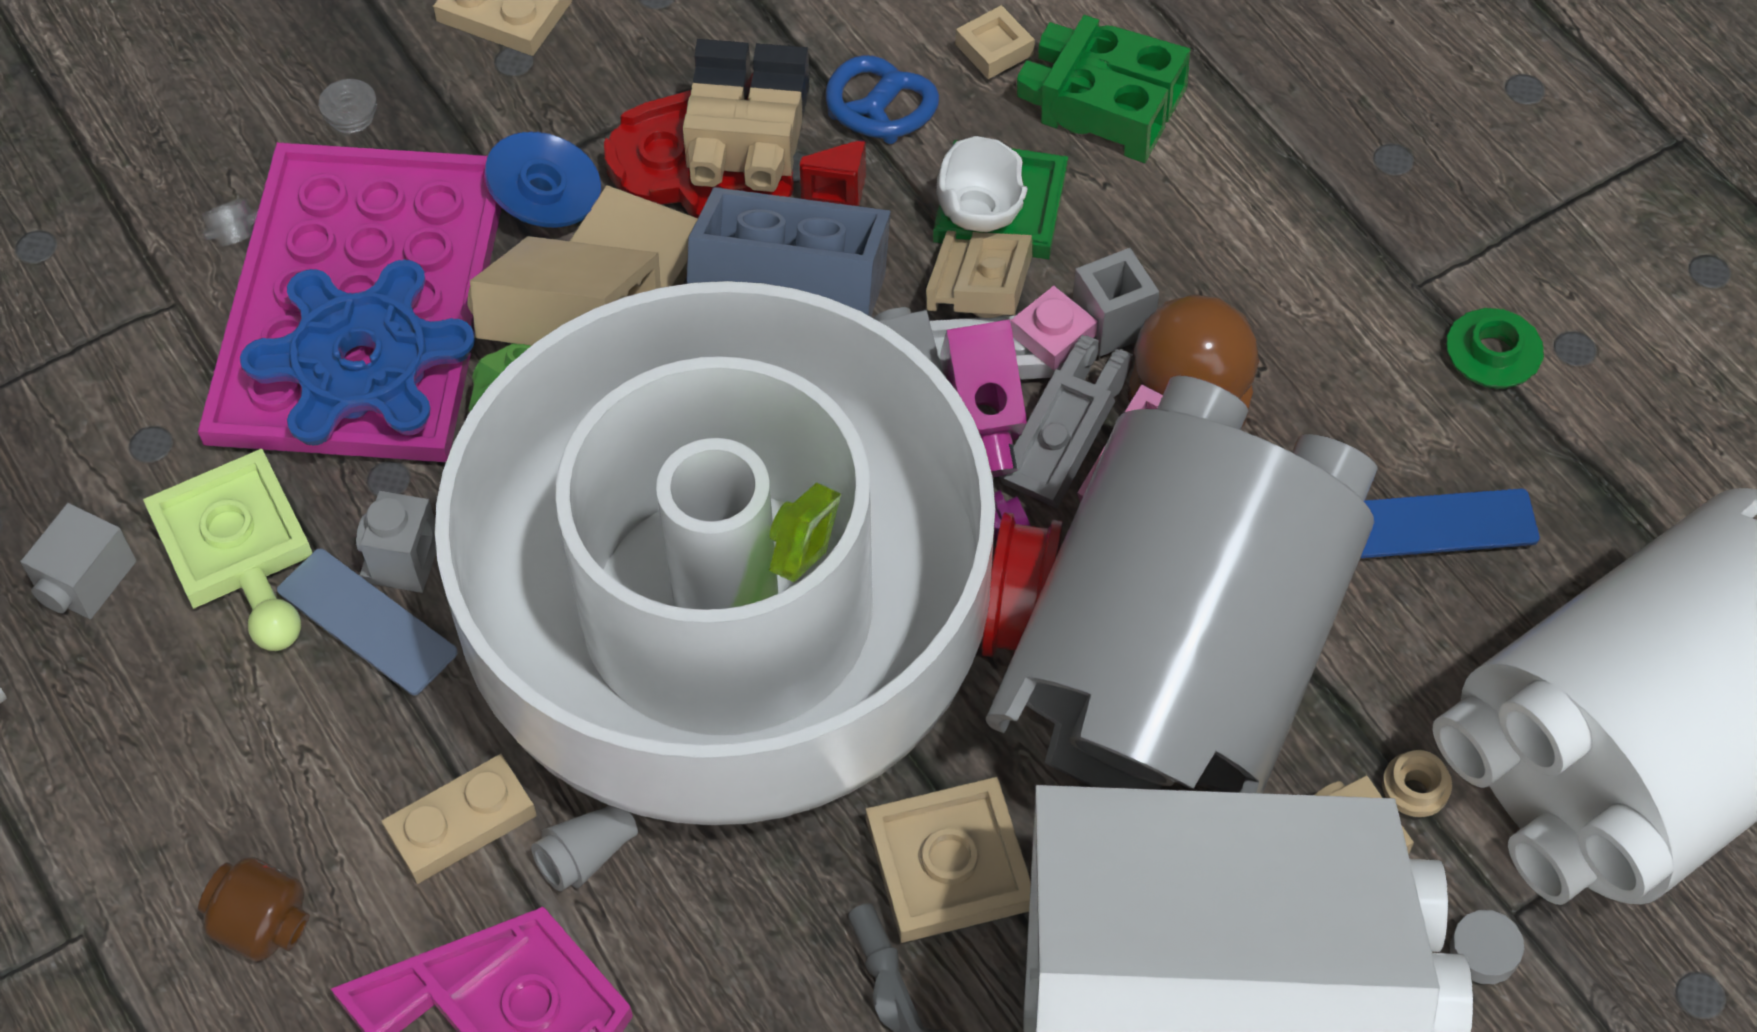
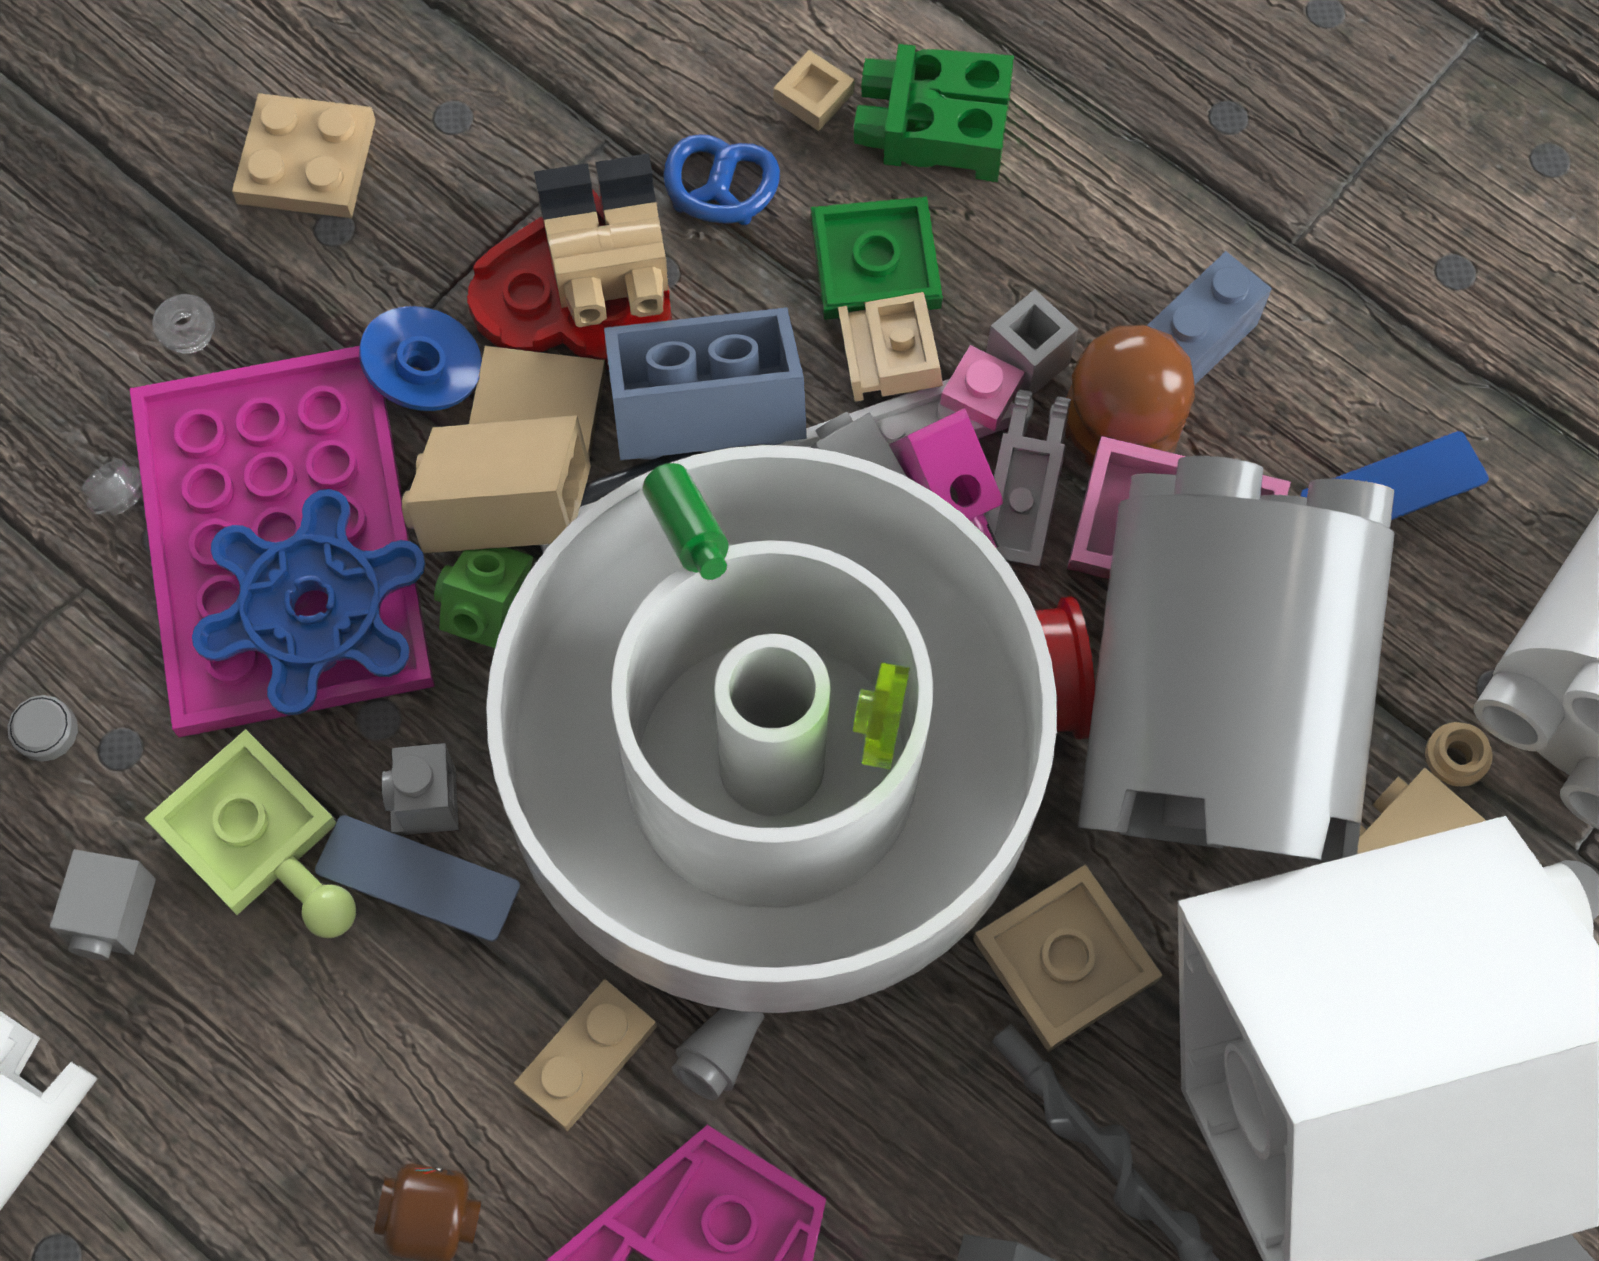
camera: 20 degrees left, 10 degrees up
red slope [800,141,866,206] -> none
white hair [936,136,1028,232] -> none
green piece [1447,308,1544,389] -> none
none -> light grey piece [8,695,78,762]
none -> green cylinder [642,463,729,580]
none -> sand blue brick [1147,251,1272,384]

